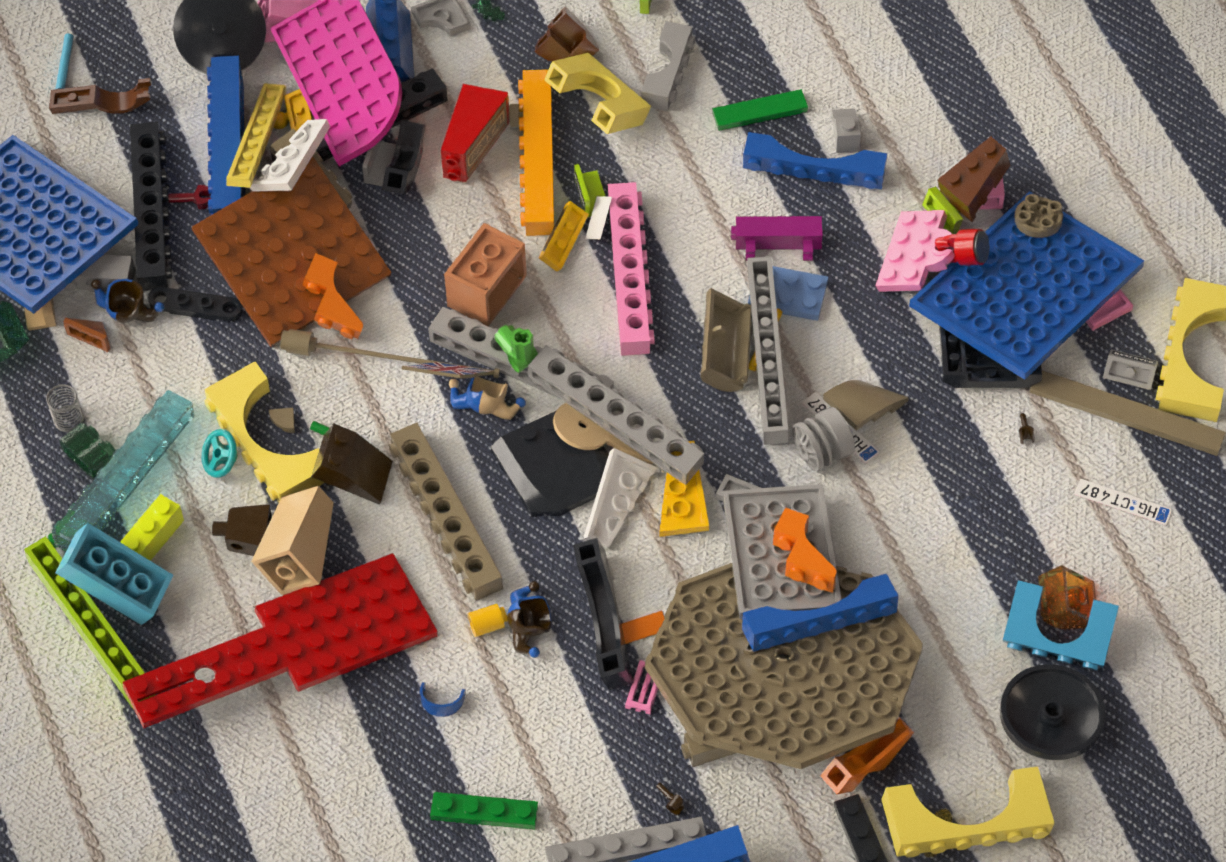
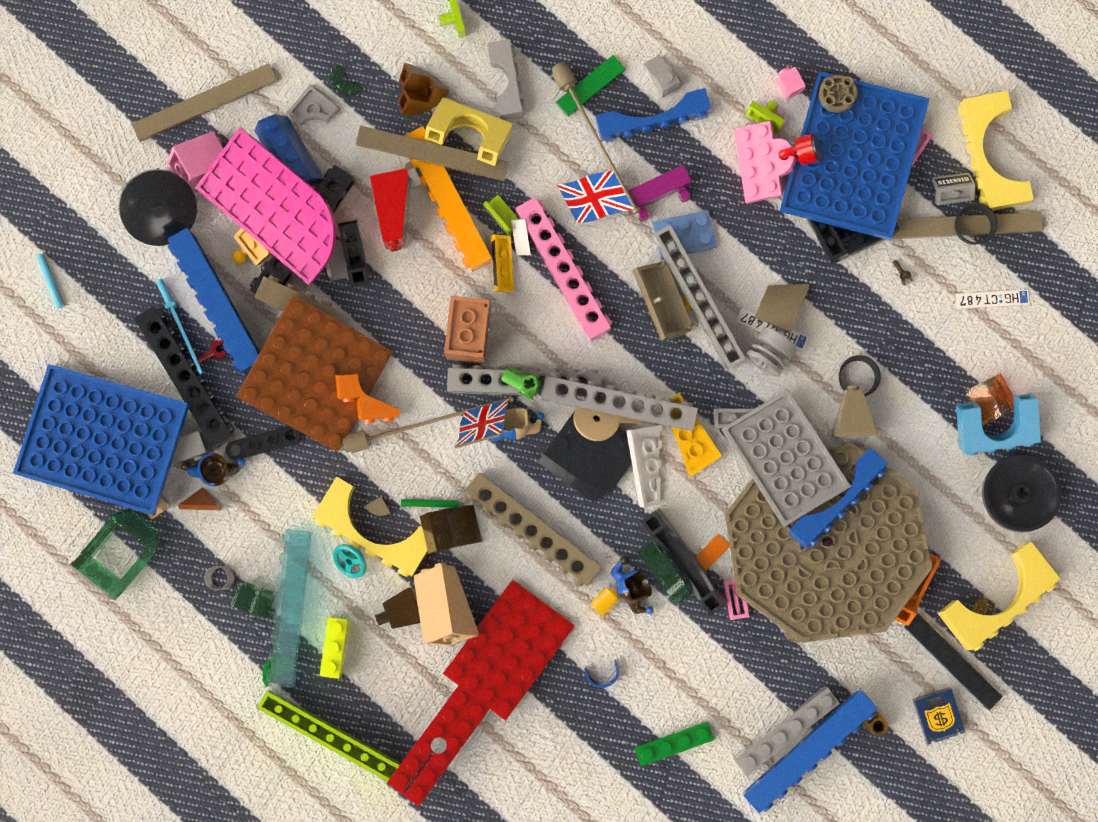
camera: 25 degrees left, 25 degrees up
reddish brown piece [49,78,152,114] -> none
medium azure brick [55,523,173,625] -> none
light yellow tile [226,83,287,188] -> none
white wing [250,119,330,191] -> none
dark brown hand [656,783,684,815] -> none
orange arch [773,507,837,593] -> none
reddish brown wedge [937,136,1011,223] -> none
none -> medium azure sword [156,279,203,374]
none -> dark tan tile [356,125,509,181]
none -> flag [552,62,641,223]
none -> clear green arch [637,541,692,605]
none -> dark tan slope [832,386,877,437]
none -> black tyre [839,355,881,396]
none -> black tyre [954,203,998,245]

